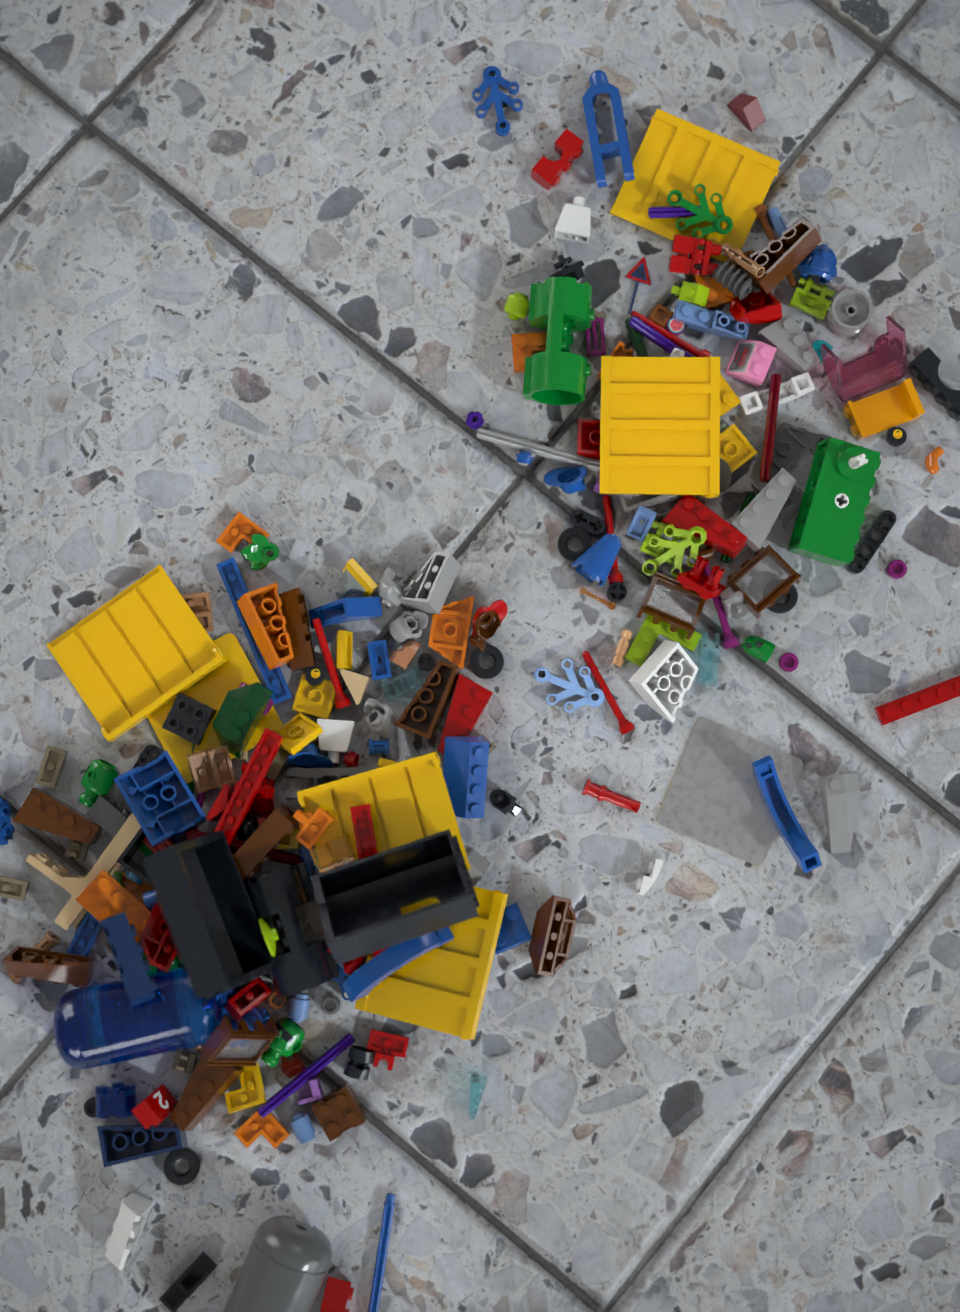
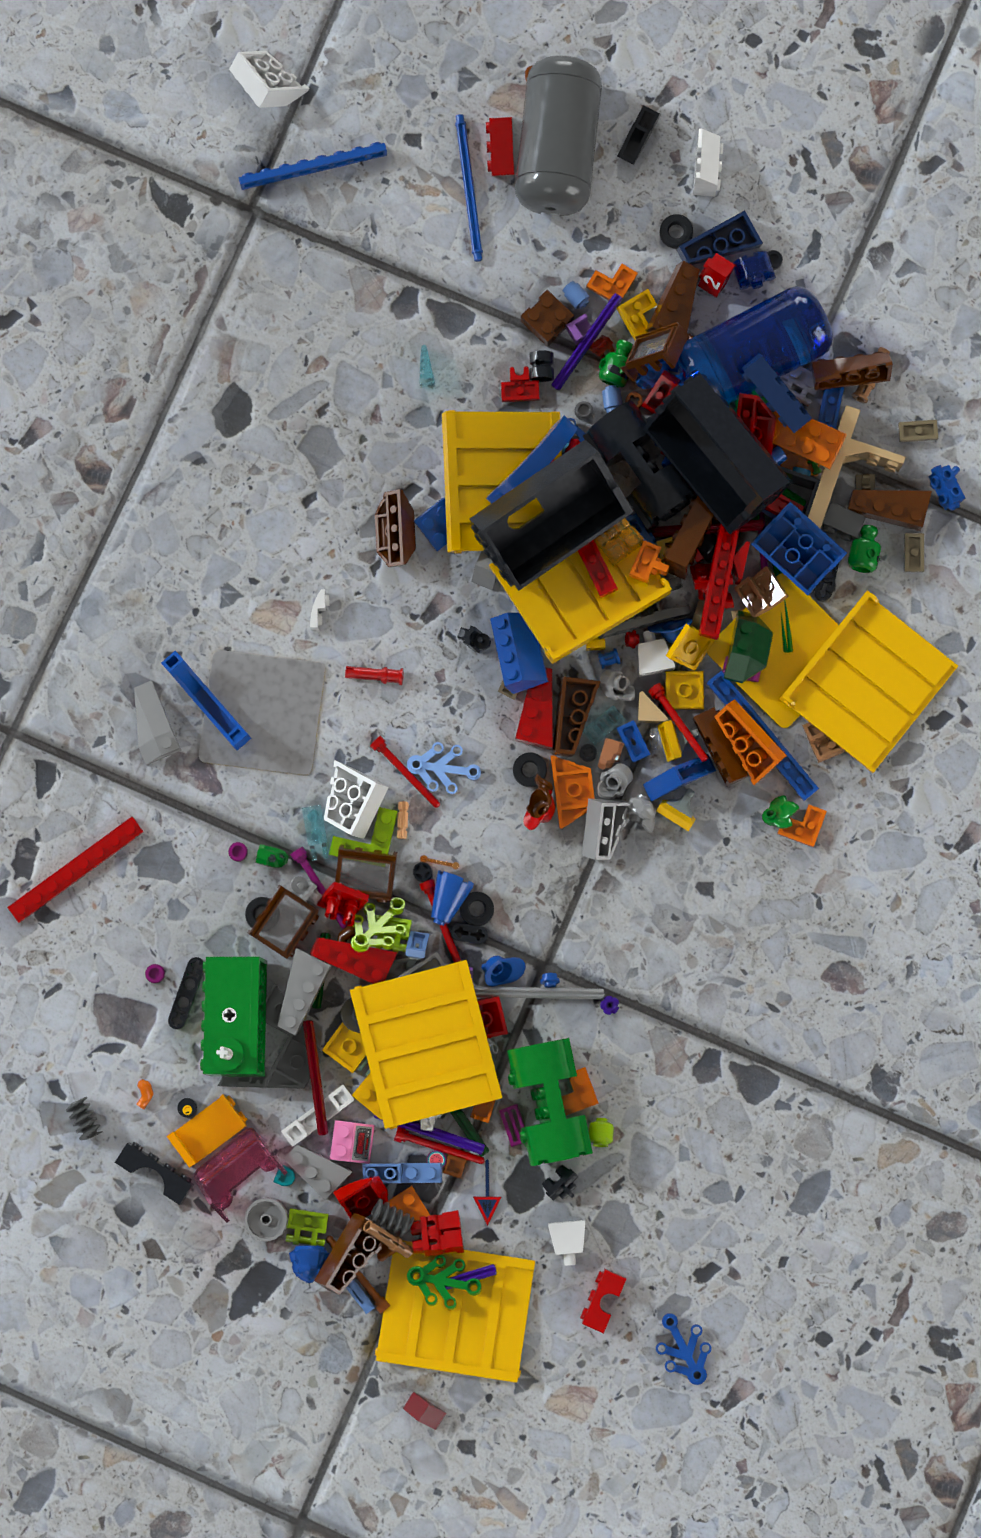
camera: 170 degrees right, 0 degrees up
black brick [162,693,217,745] -> none
dark tan tile [172,1048,198,1074] -> none
lime dish [259,918,279,957] -> none
black tile [305,666,325,686] -> none
blue piece [582,70,635,188] -> none
lime brick [671,281,710,307] -> none

